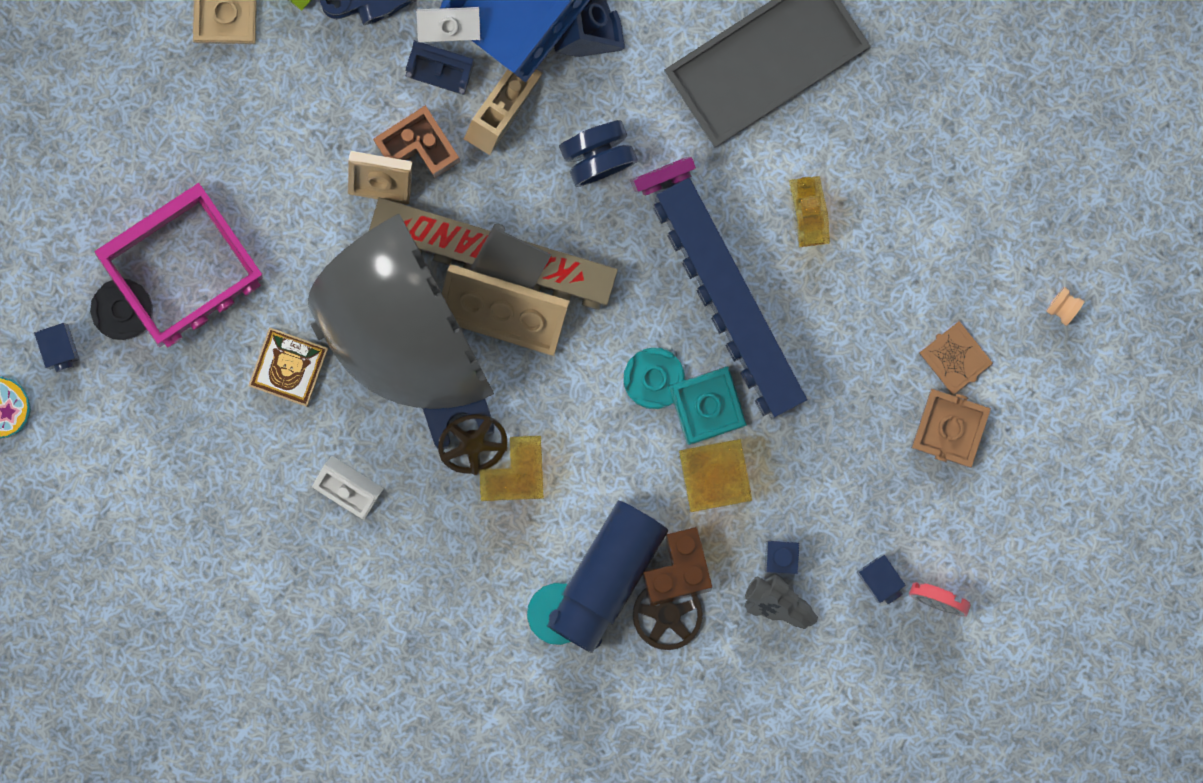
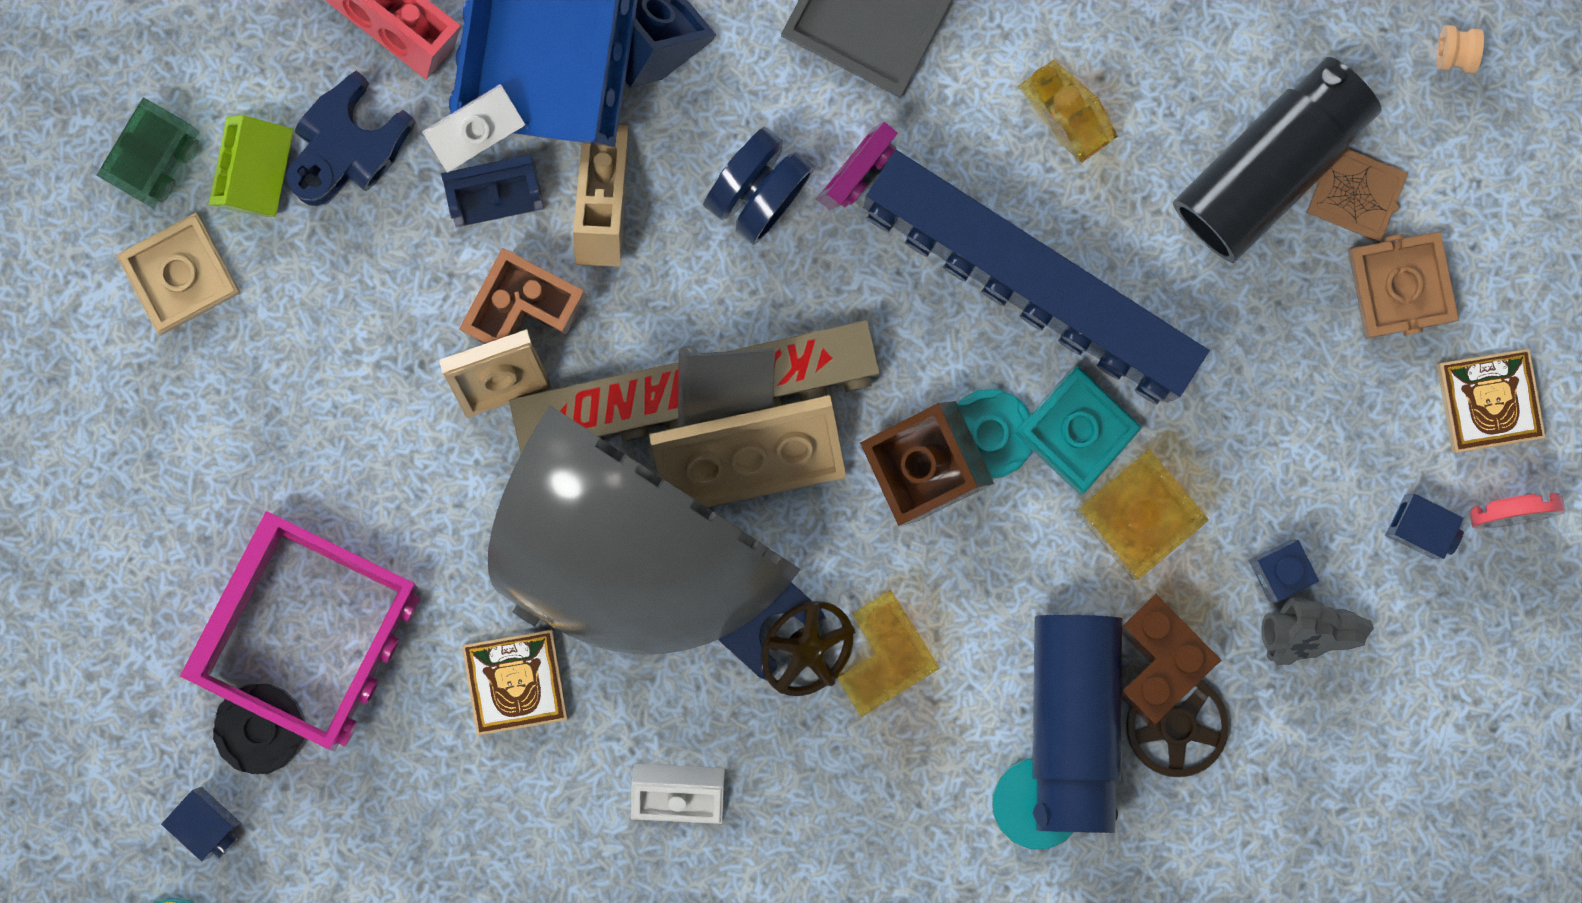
camera: 30 degrees left, 0 degrees up
none -> reddish brown brick [860,401,994,526]
none -> black piece [1173,57,1382,263]
none -> tile [1436,348,1546,454]

